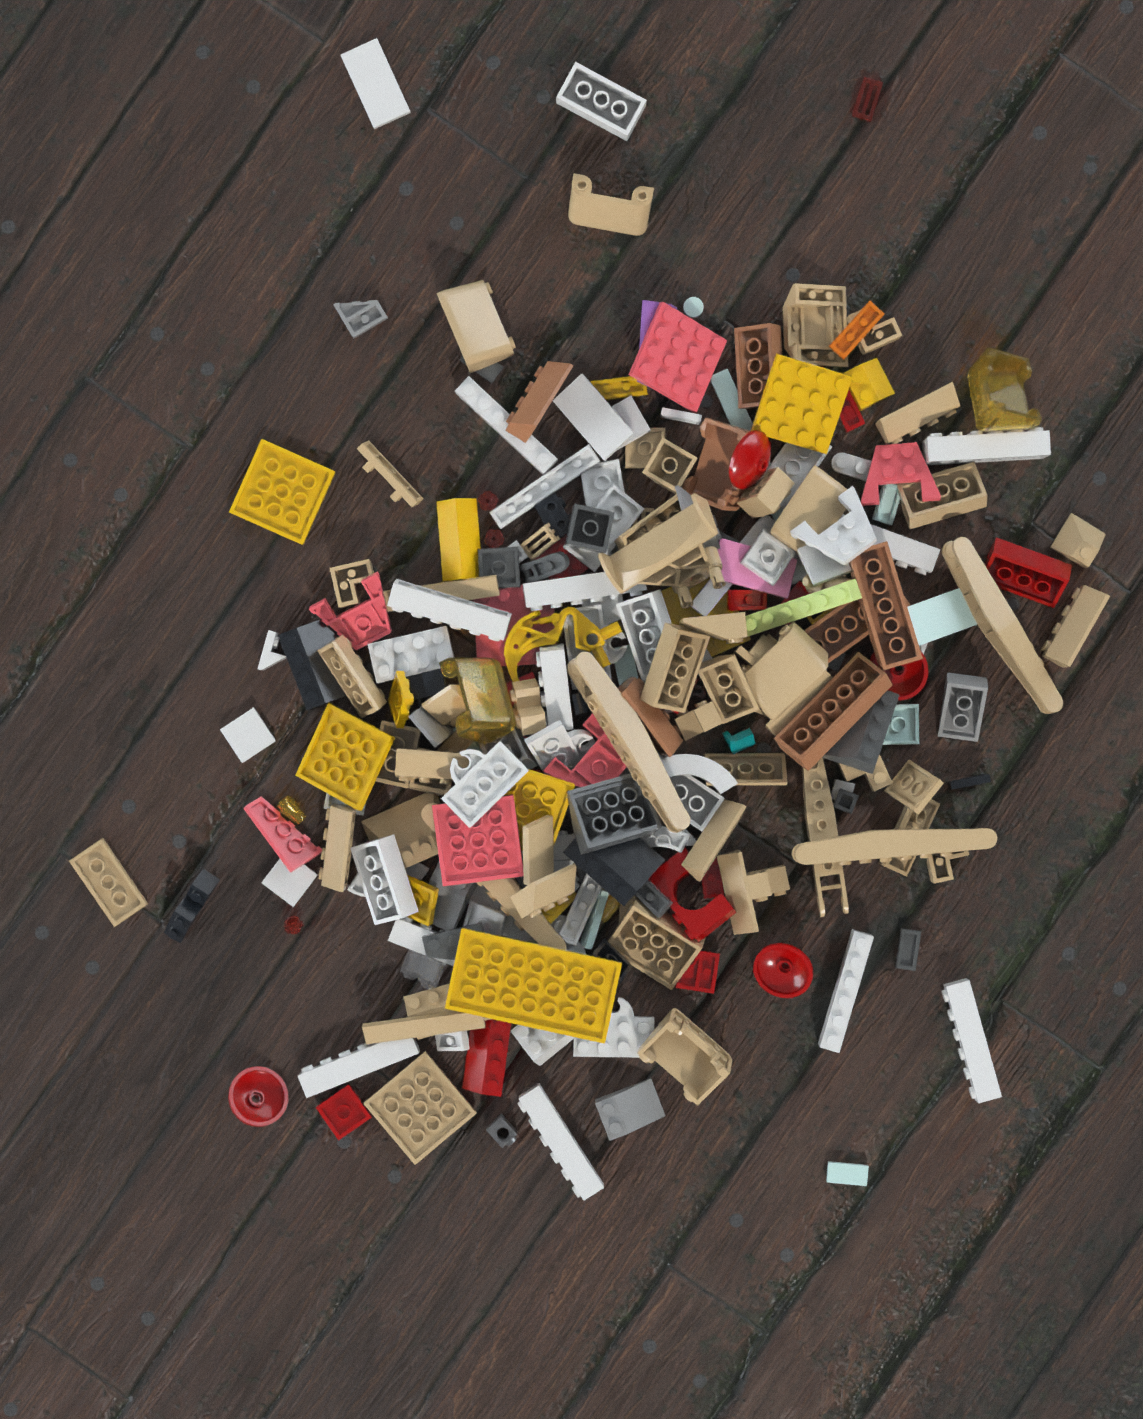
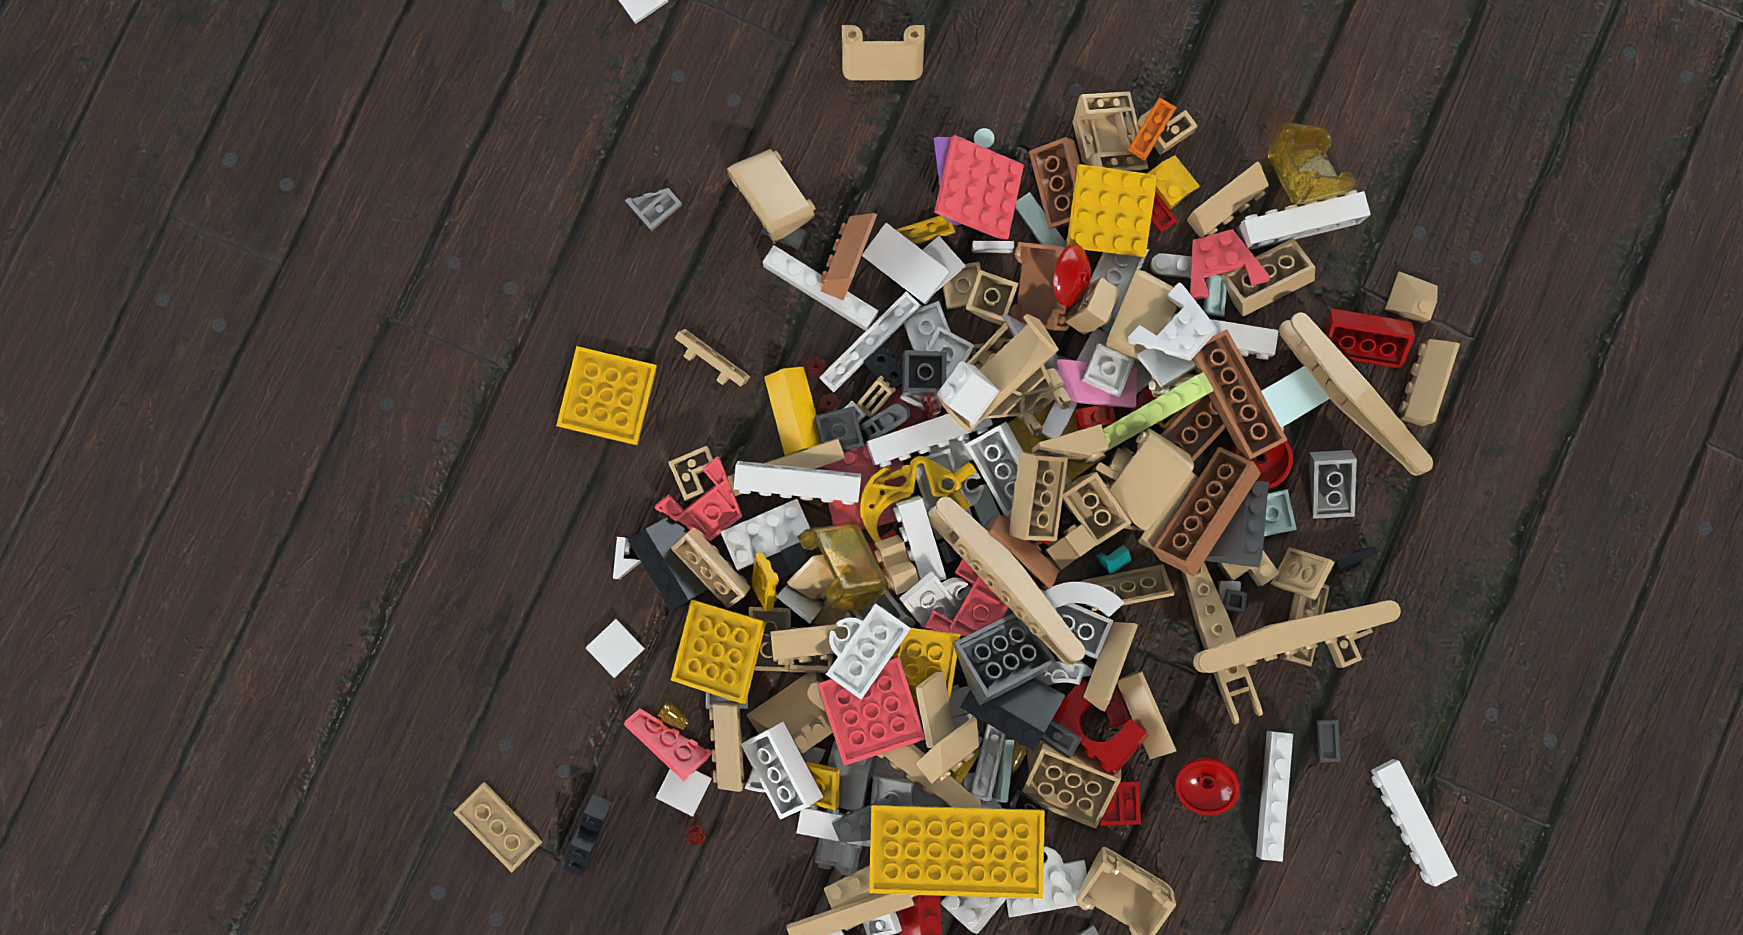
camera: 15 degrees left, 5 degrees down
tan brick [746,865,790,902] -> none
none -> clear red tile [922,392,940,419]
none -> white slope [937,361,1000,424]

